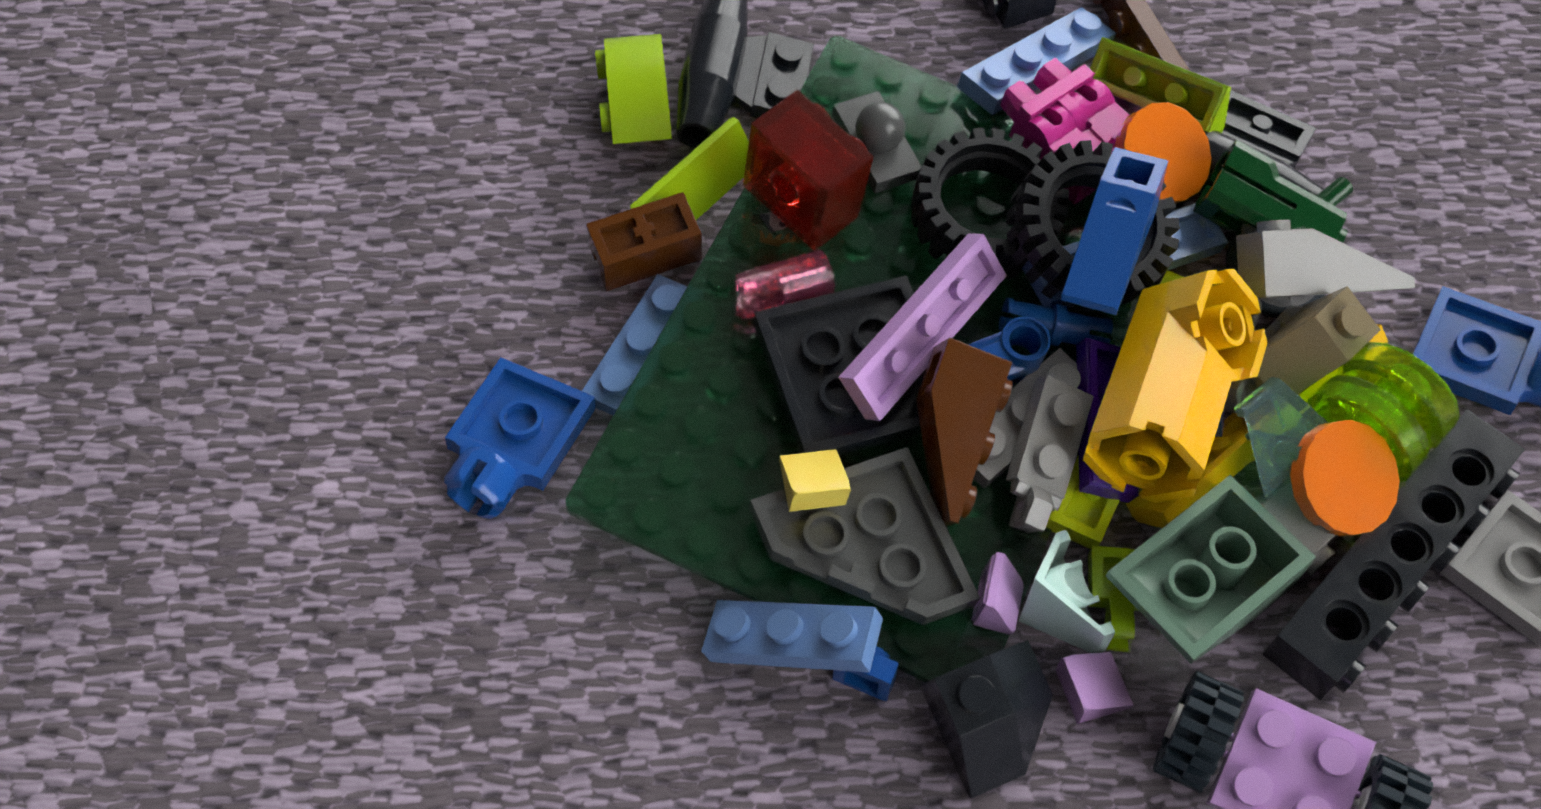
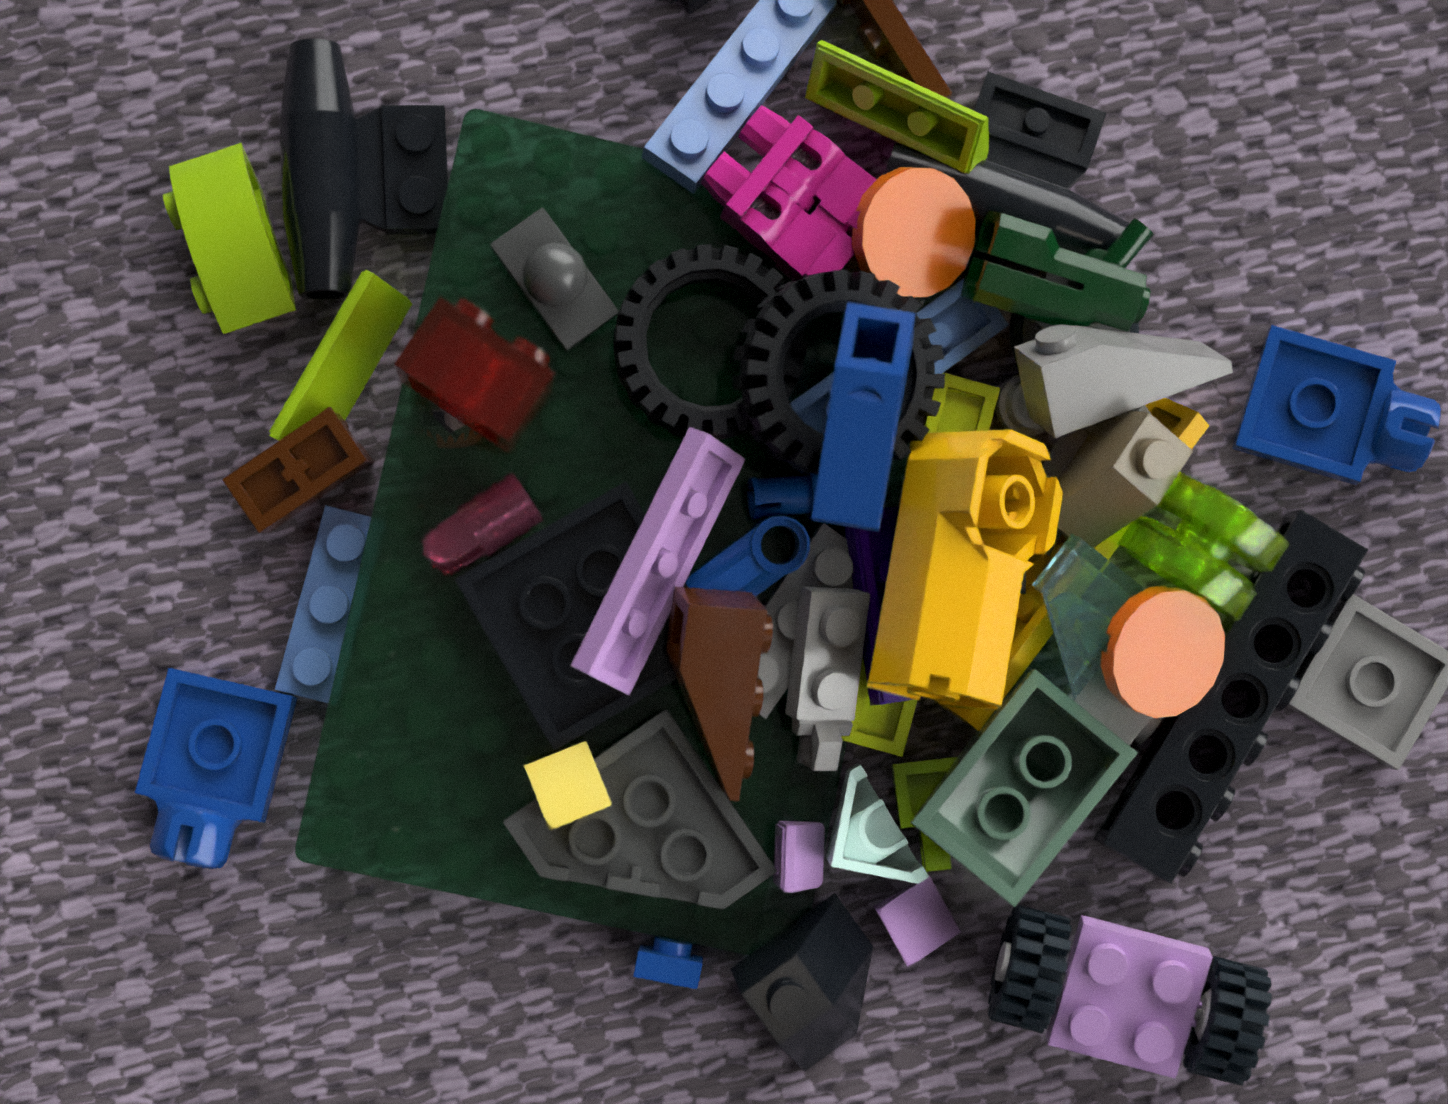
camera: 10 degrees left, 25 degrees up
medium blue plate [701,600,883,672] -> none

